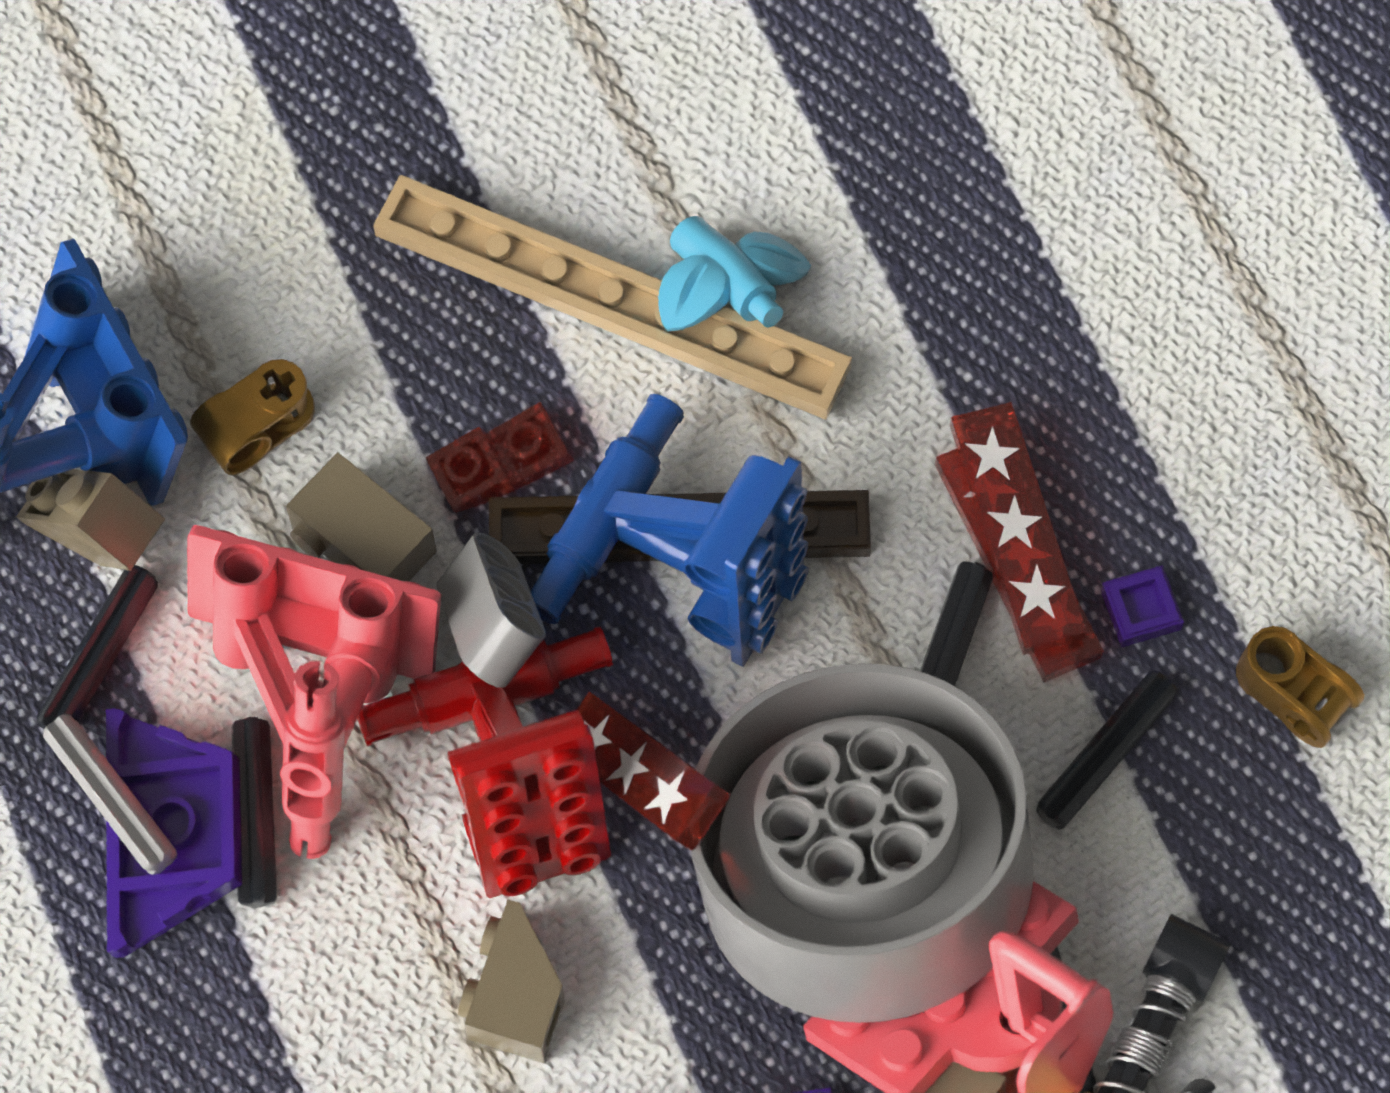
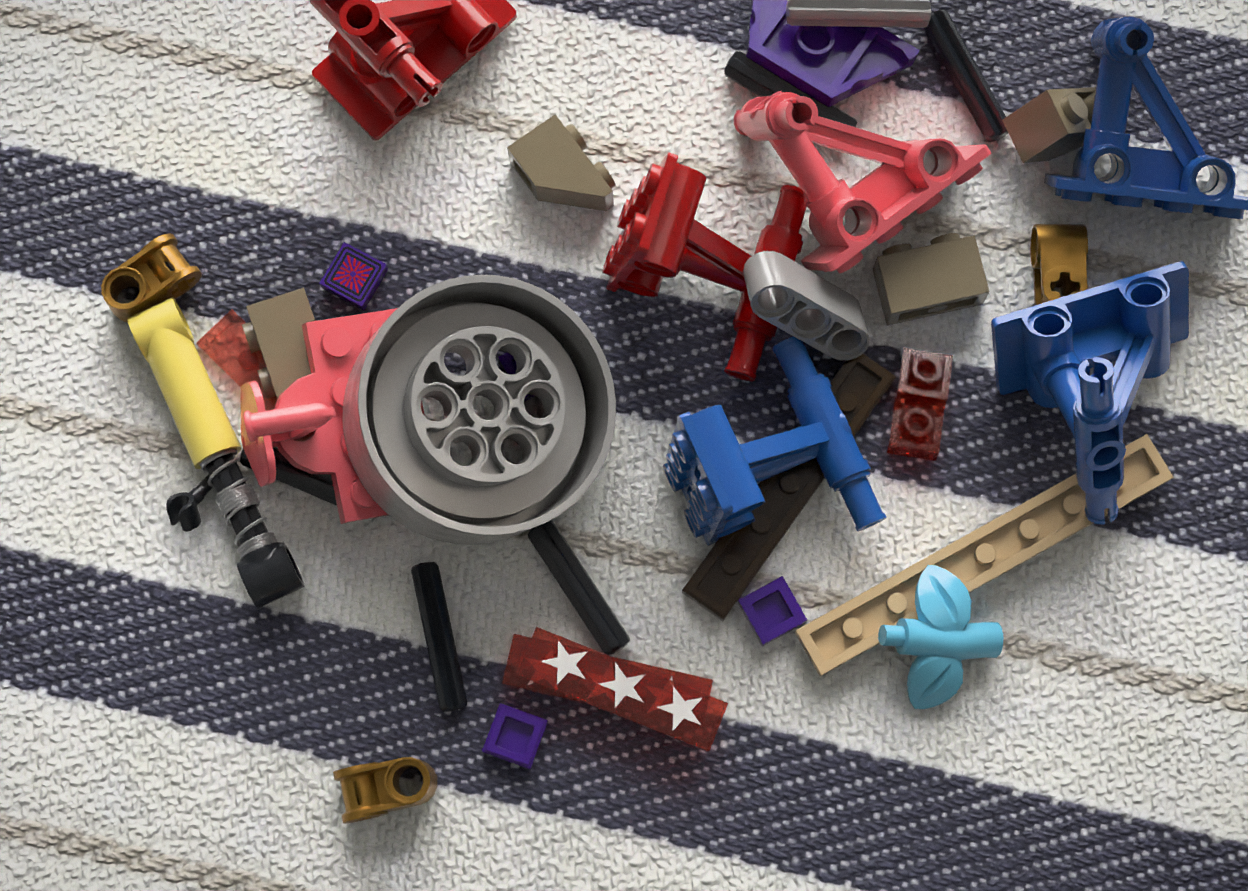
camera: 130 degrees right, 10 degrees up
clear red tile [578,691,731,852] -> none
none -> dark purple tile [737,576,807,647]
none -> blue plate [991,261,1189,525]

